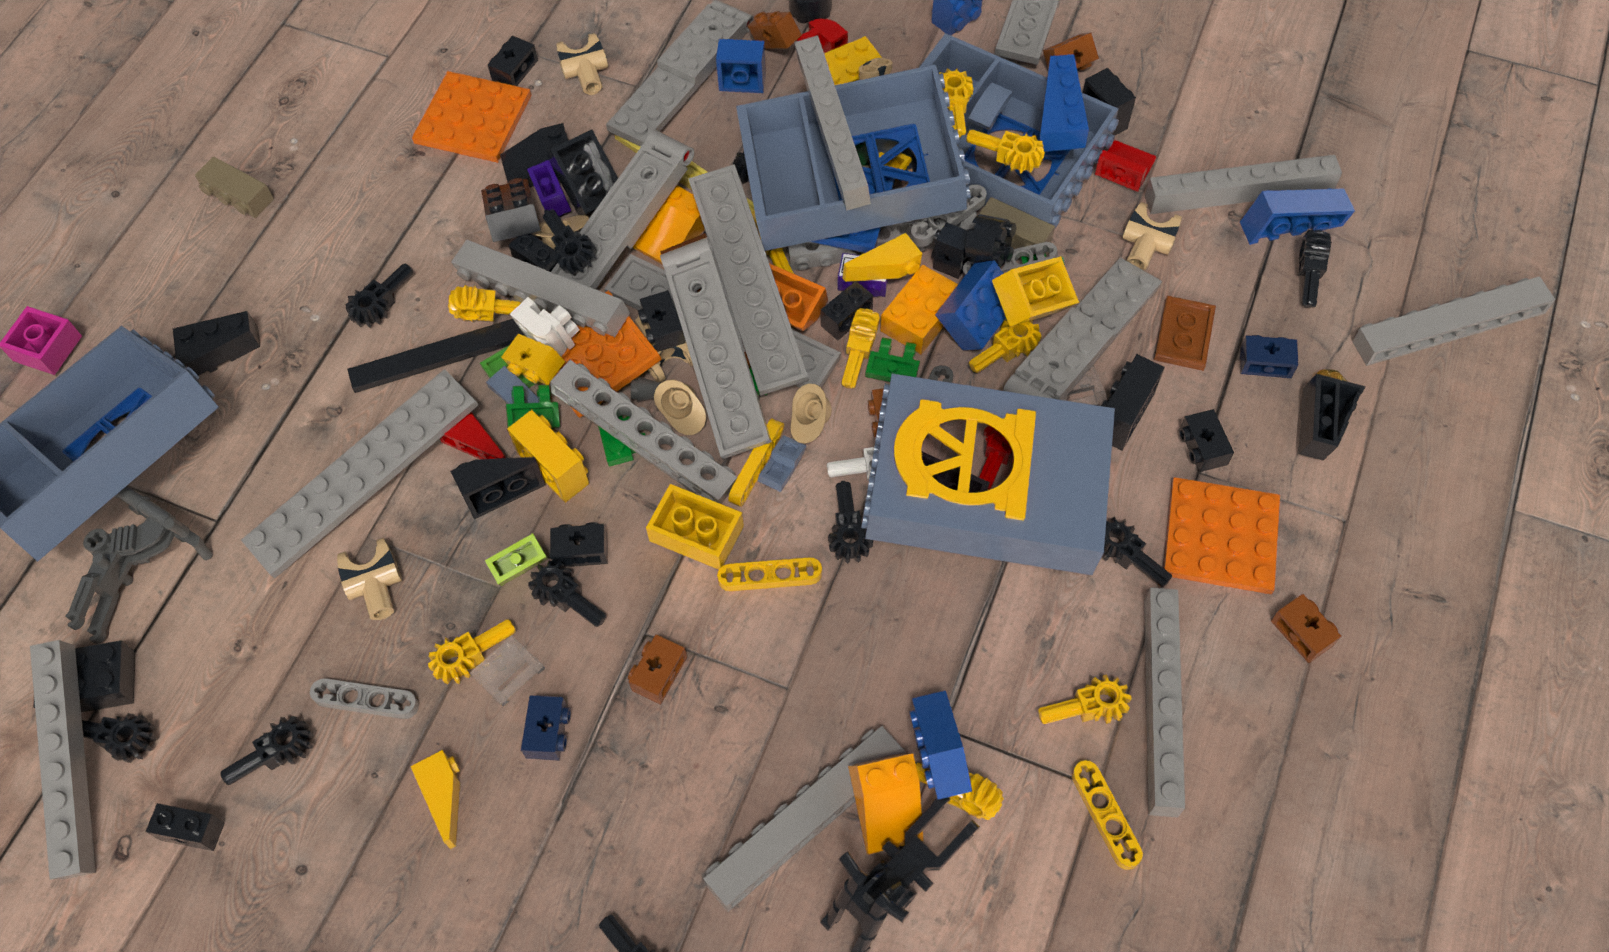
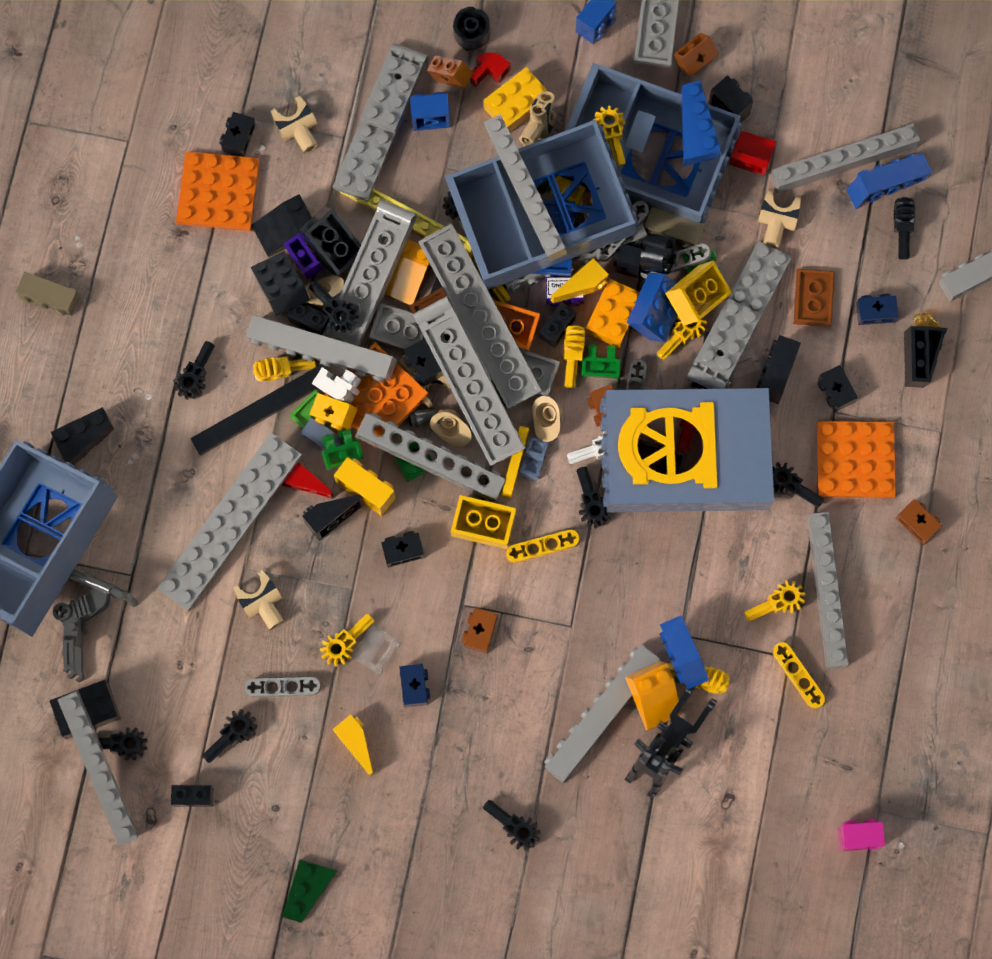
camera: 10 degrees left, 15 degrees up
lime brick [485,533,549,586] -> none
black gear [528,560,606,627] -> none
yellow gear [966,130,1045,174] -> none

